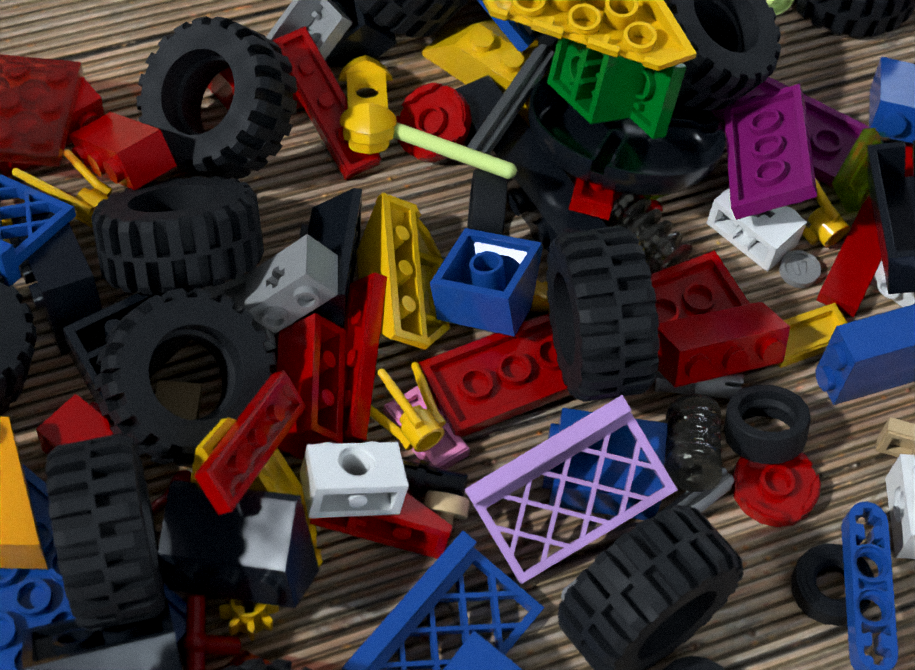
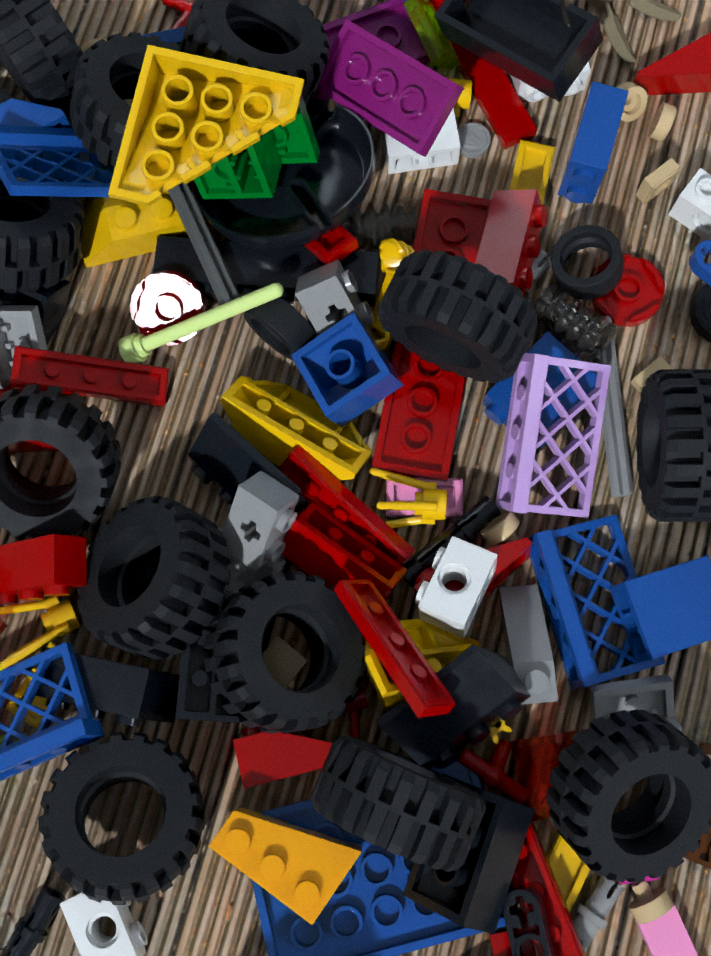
camera: 45 degrees left, 20 degrees up
yellow piece [338,55,397,154] -> none
none -> light grey brick [295,259,375,335]
none -> light grey slope [498,584,559,705]

